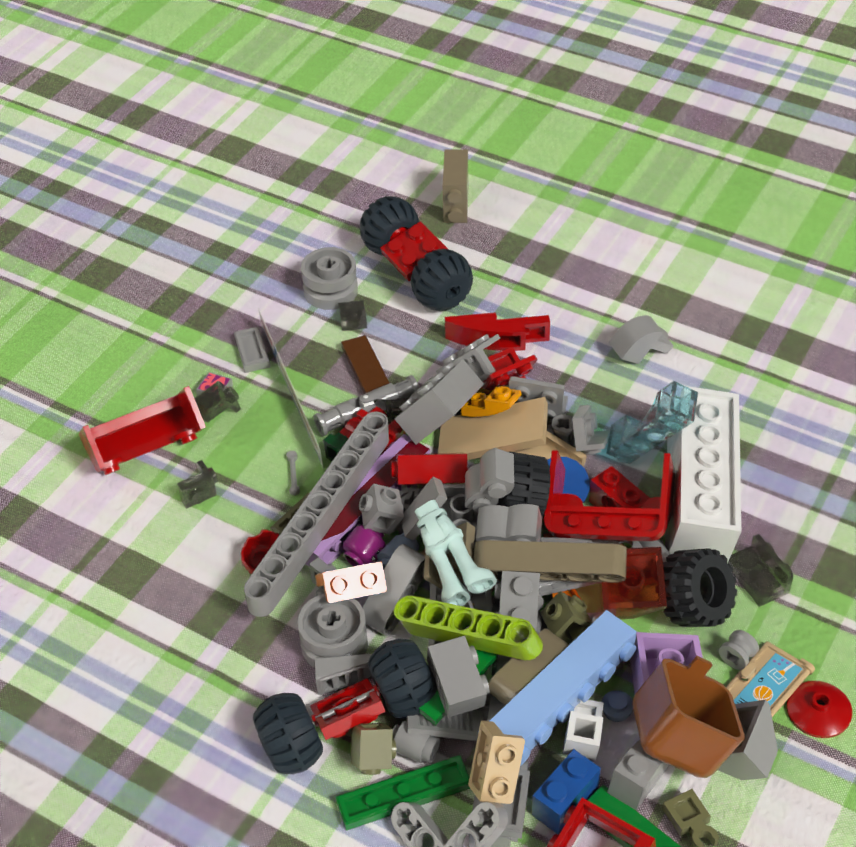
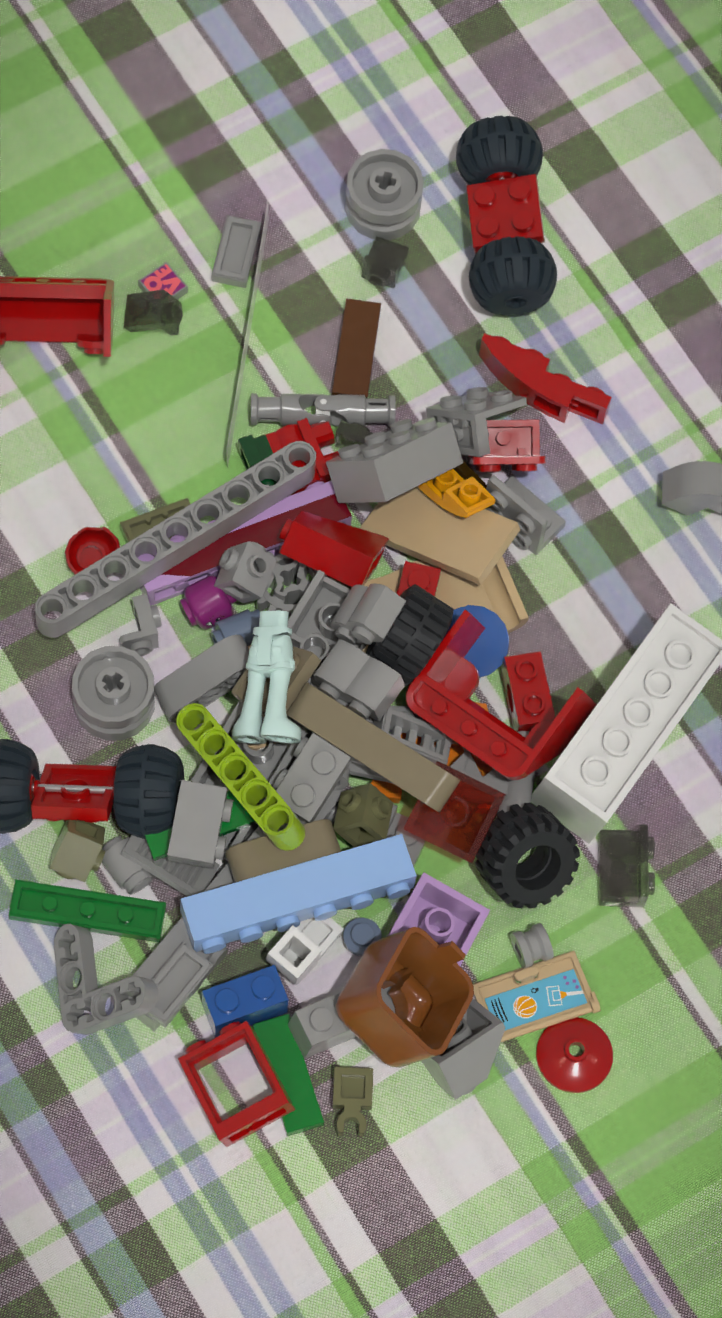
camera: 20 degrees right, 20 degrees up
clear smoke bracket [177,460,218,509] -> none
light grey hinge [286,451,300,496] -> none
bracket [315,561,387,603] -> none
light grey slope [315,653,373,695] -> none
light grey tile [401,477,447,540] -> none
dark tan brick [443,149,469,223] -> none
tan bracket [468,721,525,804] -> none
light grey bush [551,414,575,447] -> none
light grey bracket [572,405,611,454] -> none
clear light blue arch [606,381,698,464] -> none

